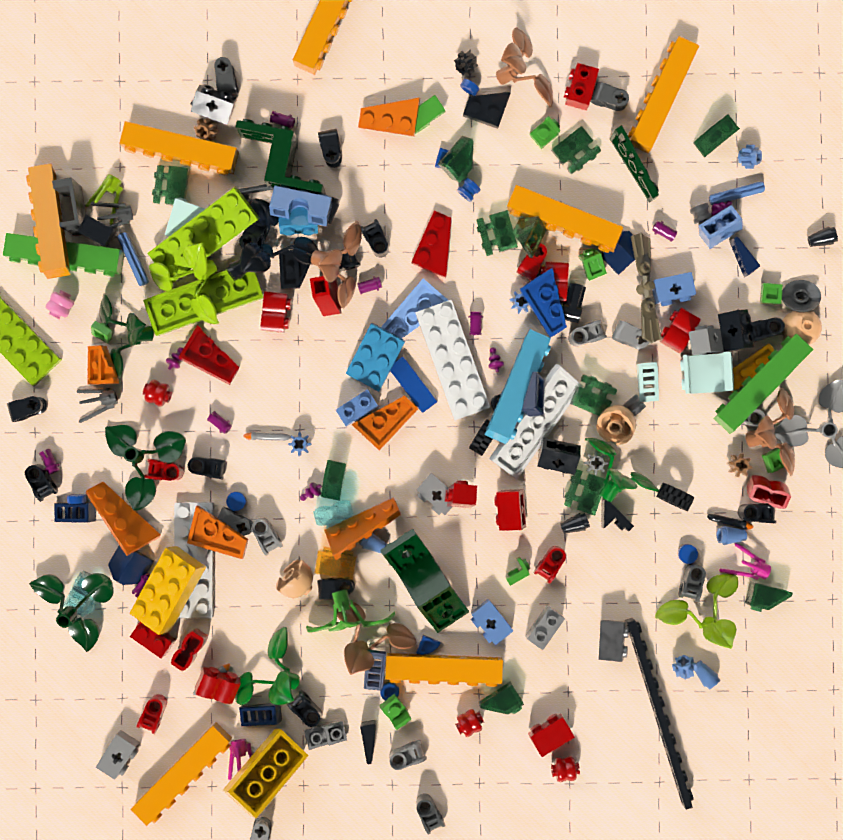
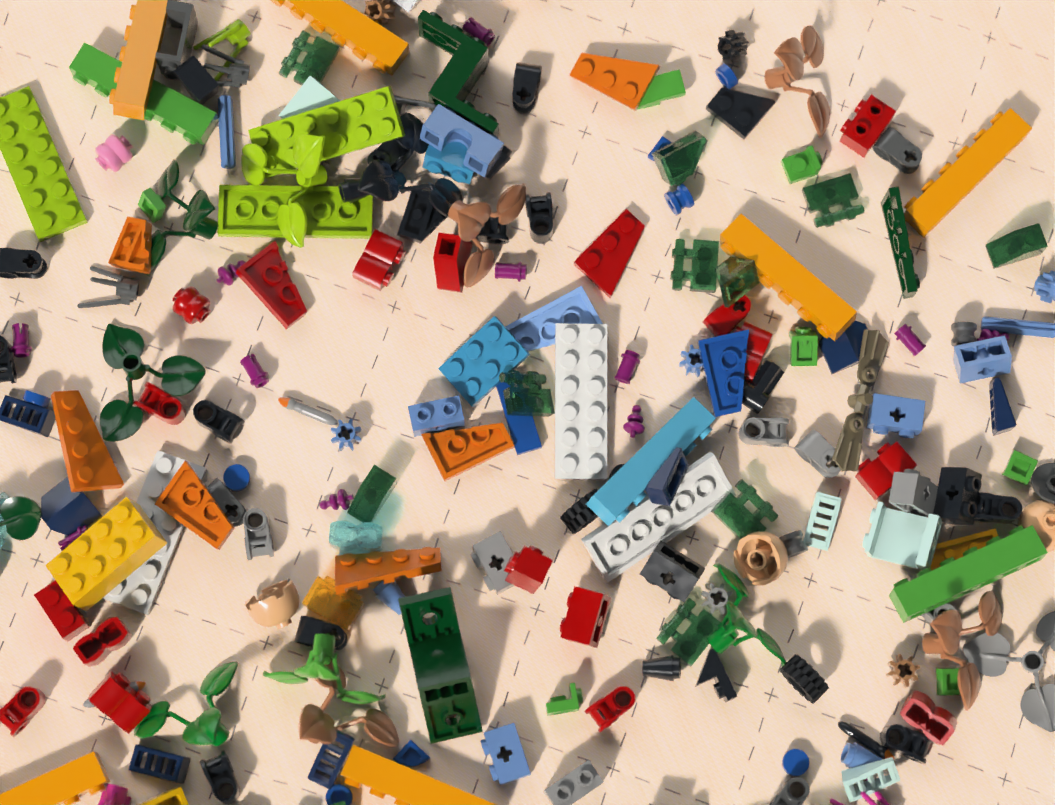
camera: 15 degrees right, 10 degrees down
none -> clear green plate [499,370,555,417]
none -> light aqua slope [841,757,901,802]

